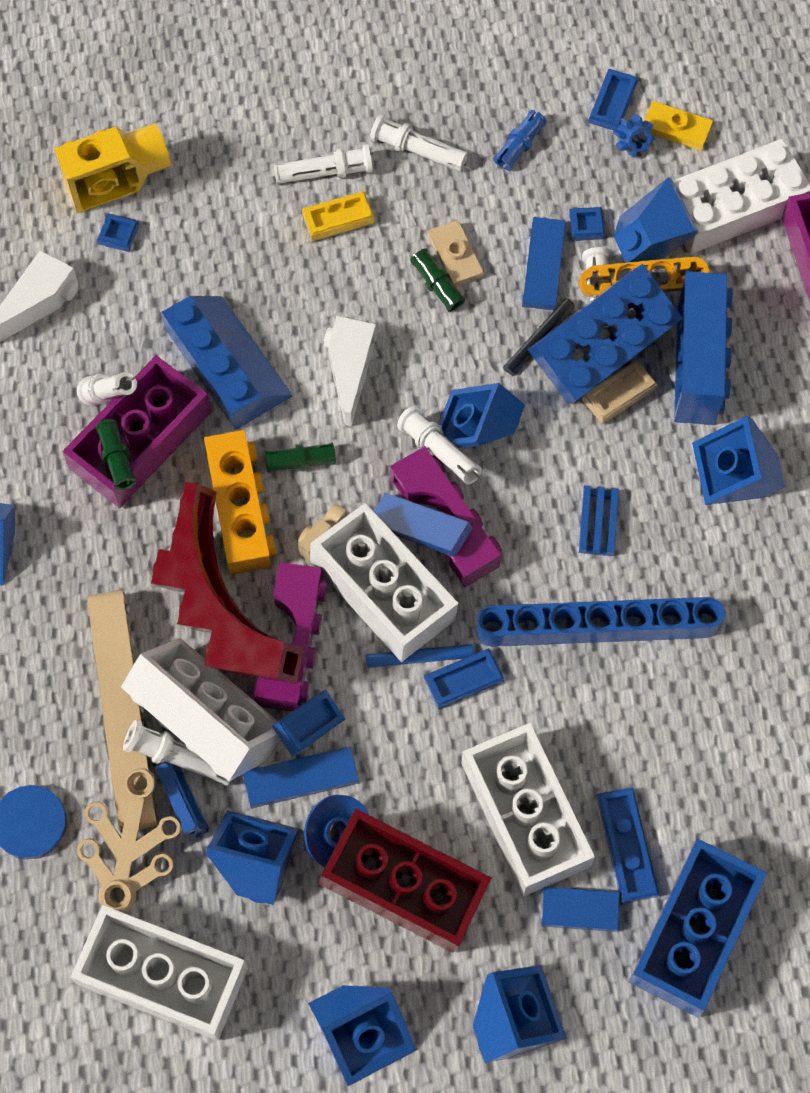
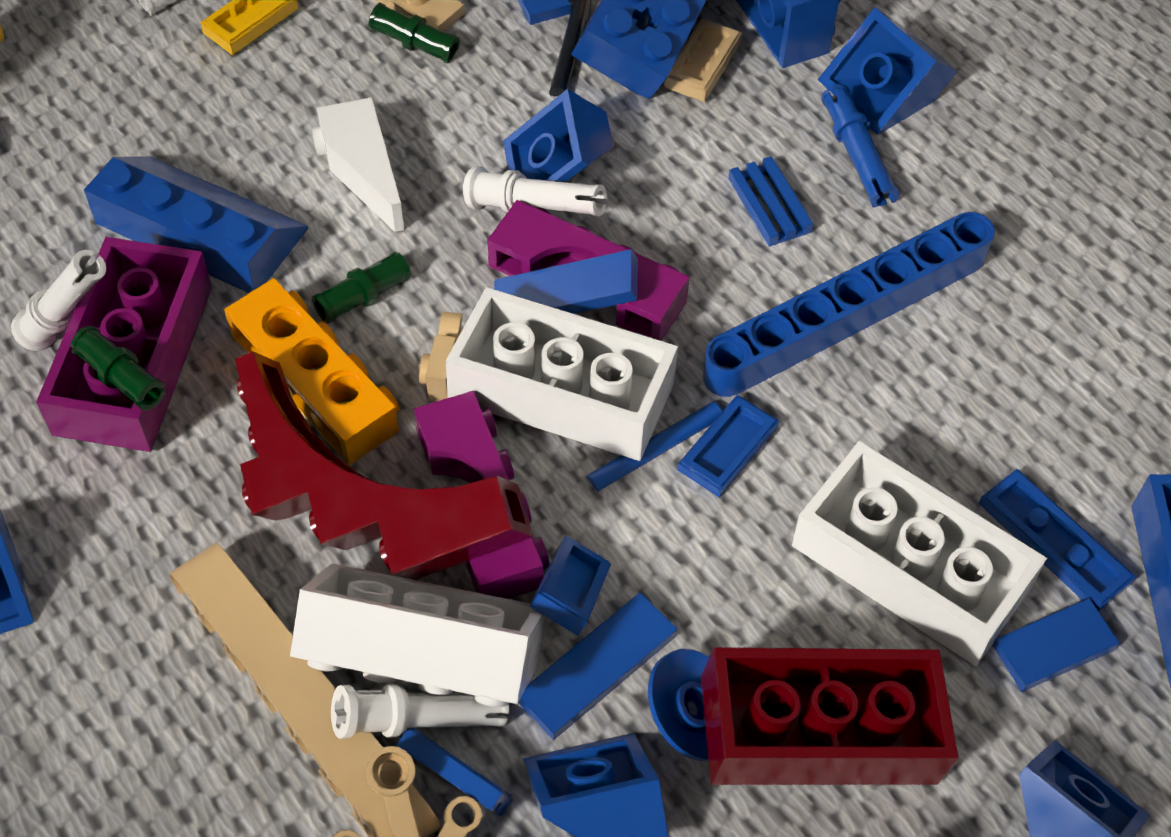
camera: 30 degrees left, 10 degrees down
none -> blue pin [821,84,900,208]

